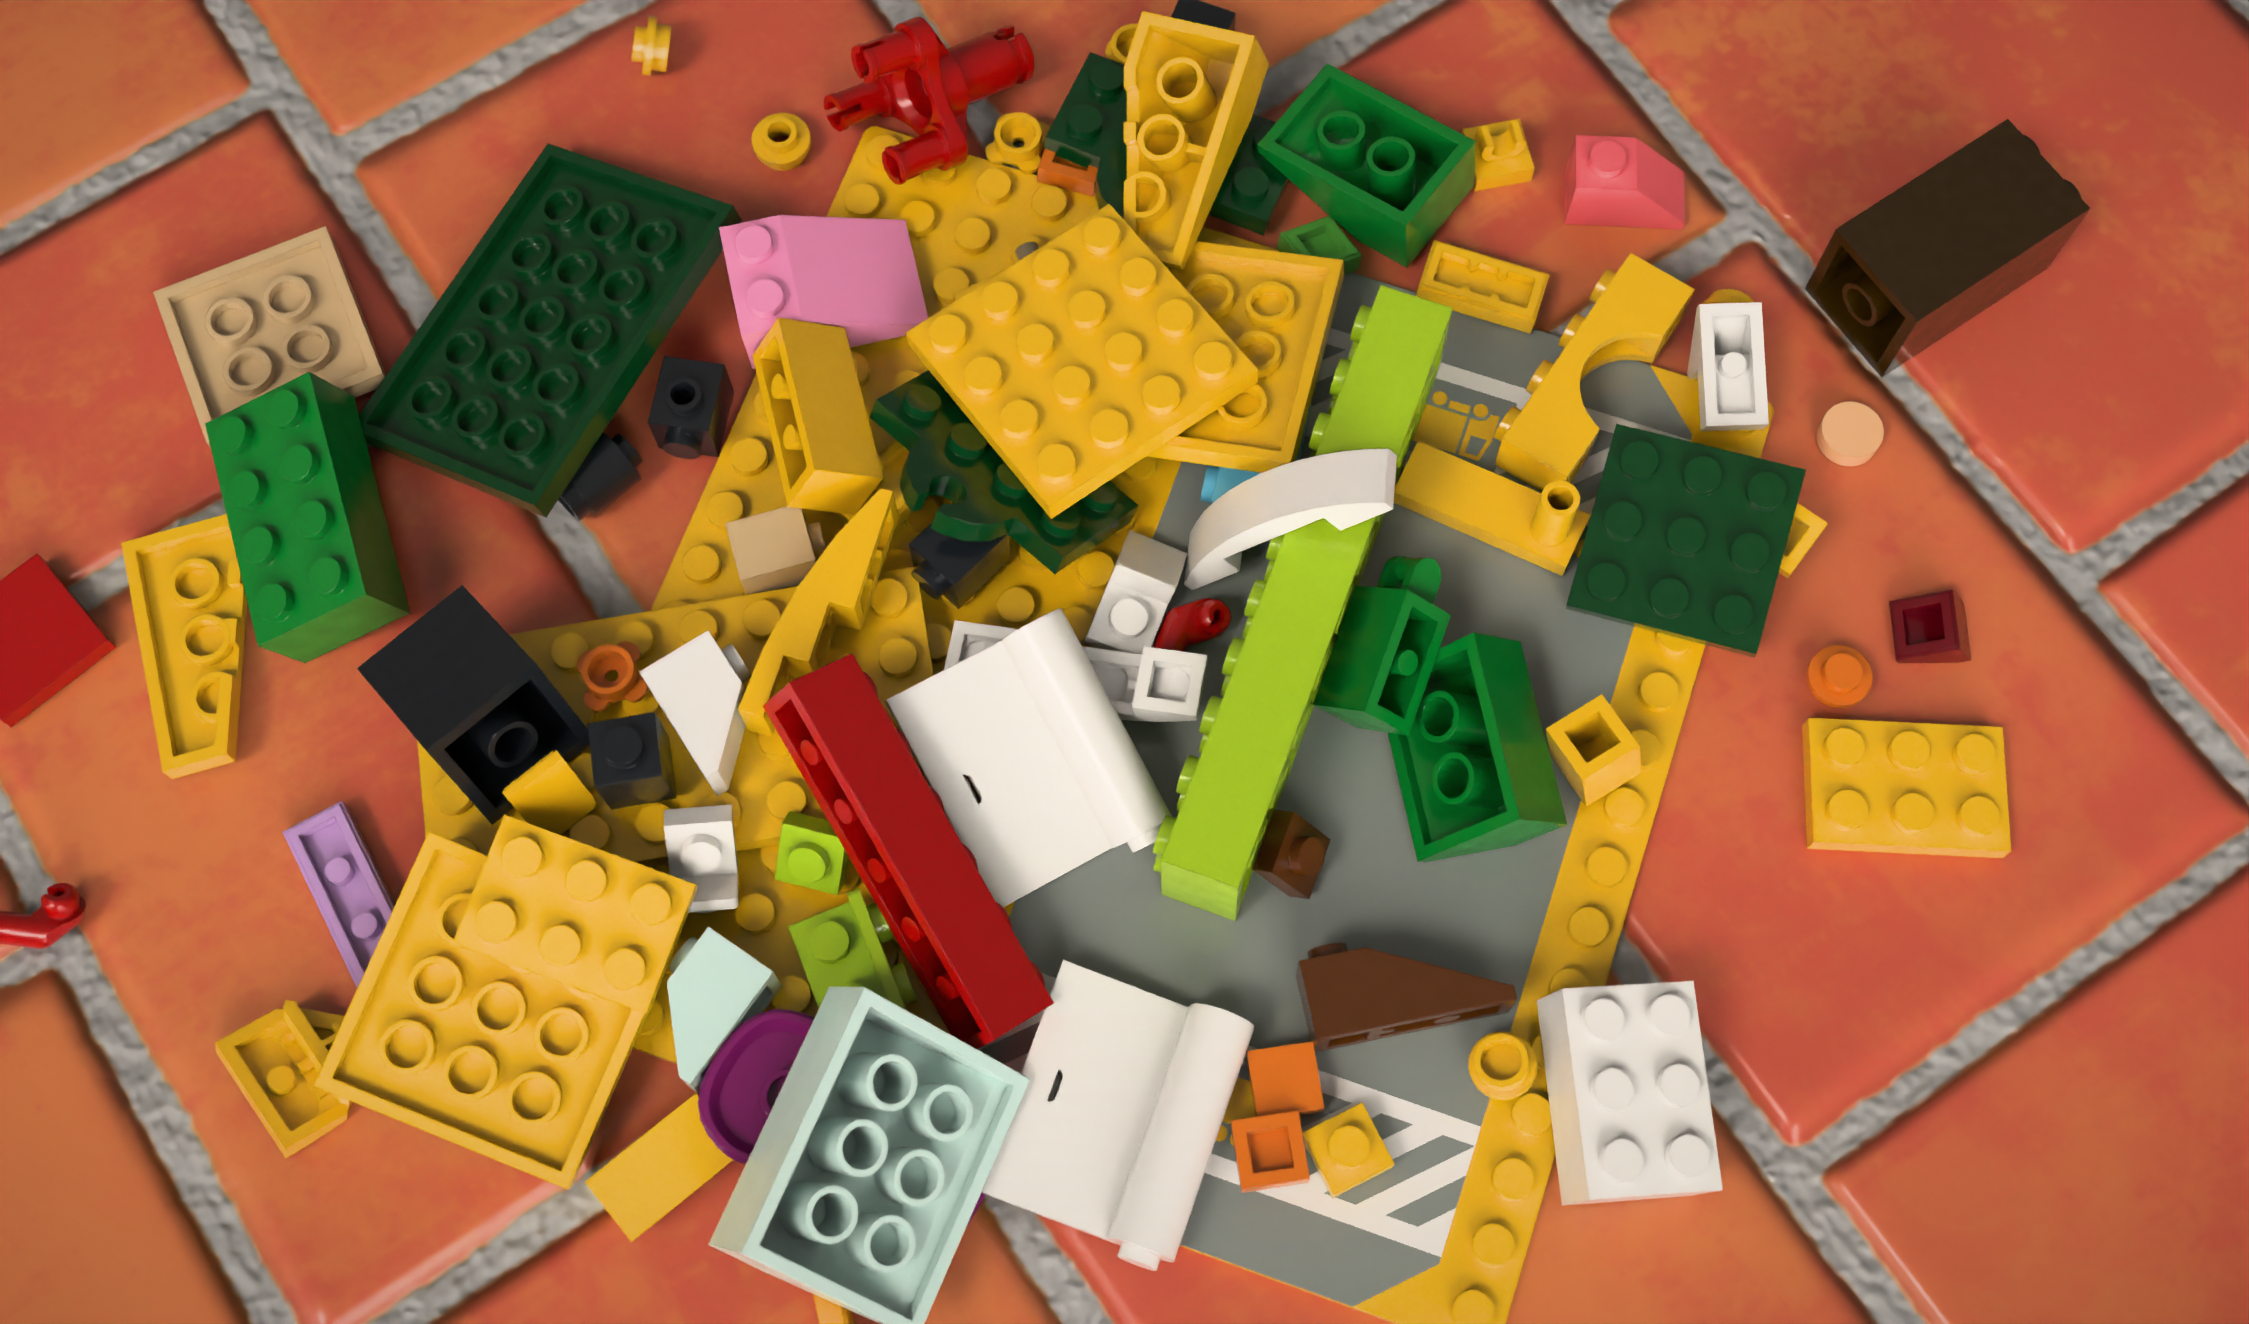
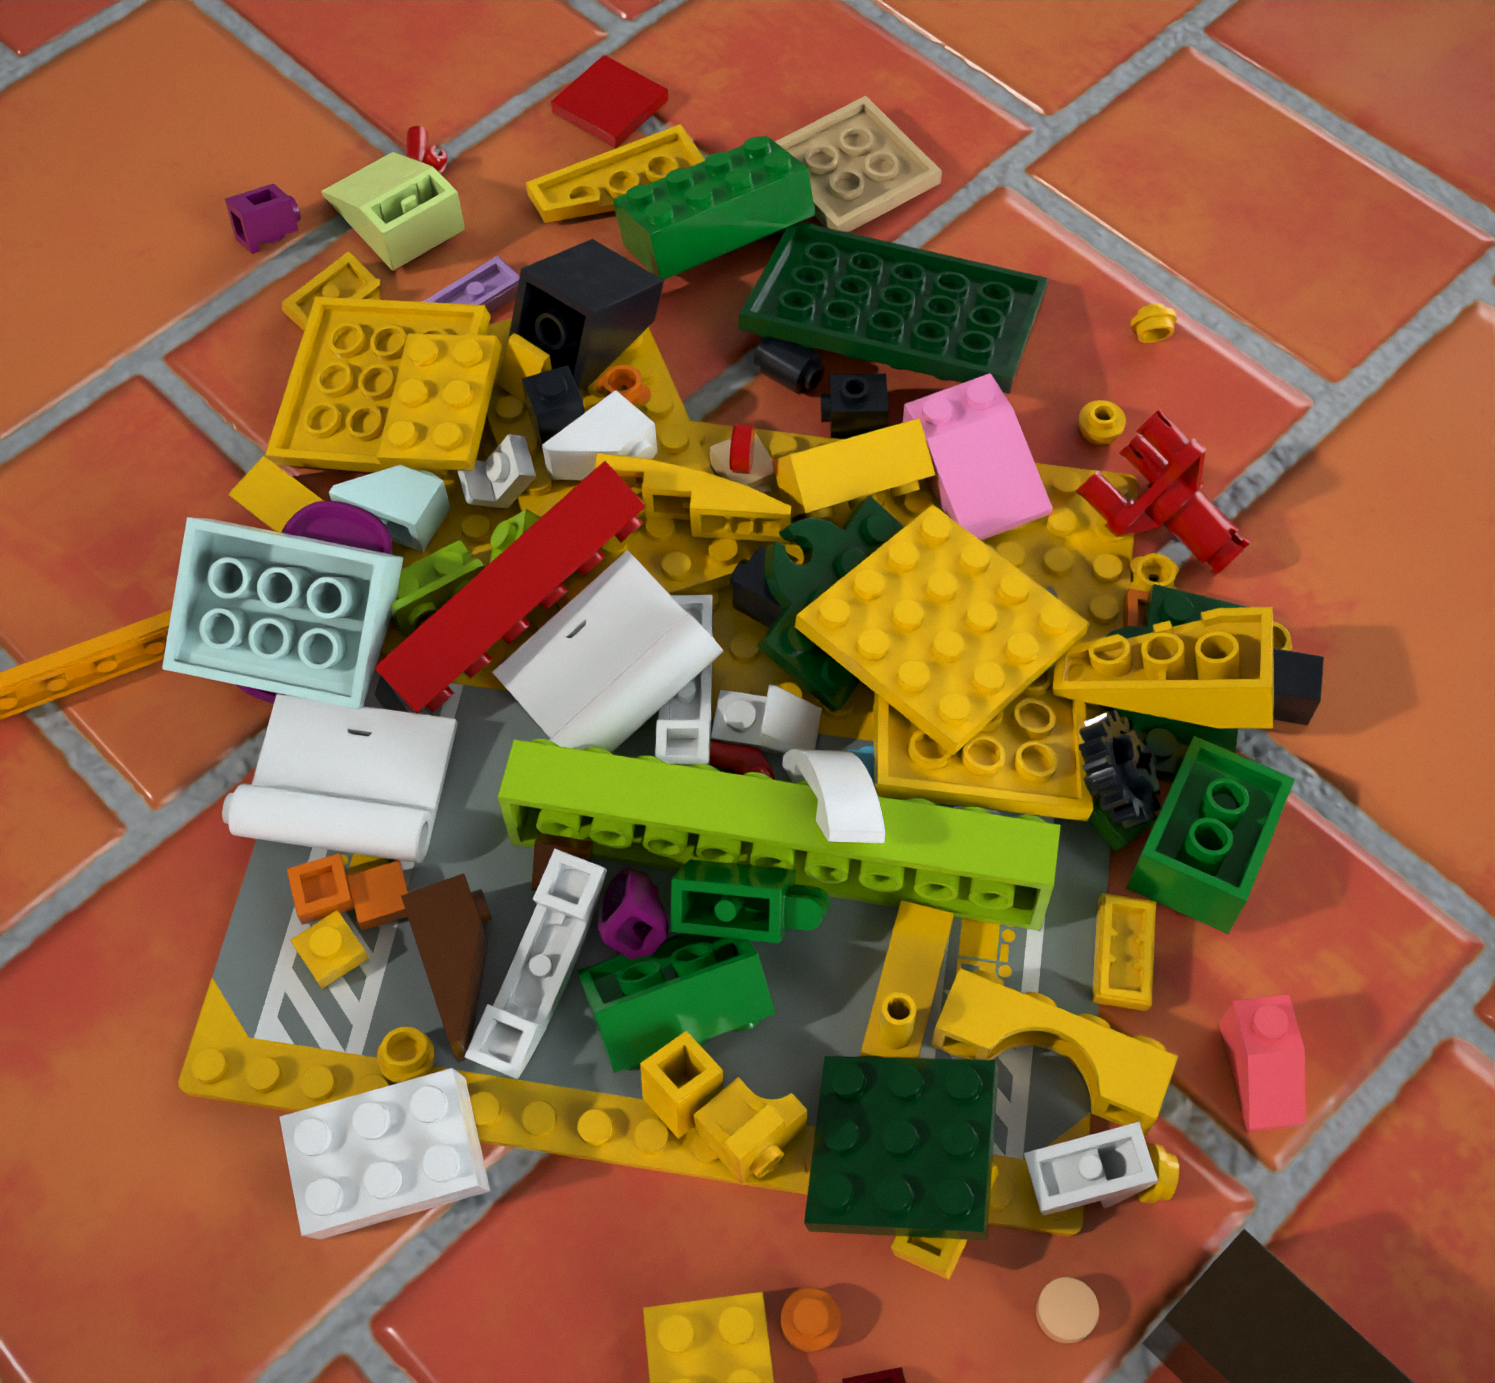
camera: 80 degrees right, 10 degrees down
yellow tile [1462,119,1535,192] -> none
none -> magenta brick [225,184,301,254]
none -> yellowish green slope [321,152,465,271]
none -> white slope [464,849,607,1079]
none -> magenta rock [598,867,669,959]
none -> yellow brick [694,1077,807,1183]
none -> red tile [729,423,755,474]
none -> black gear [1079,710,1161,829]

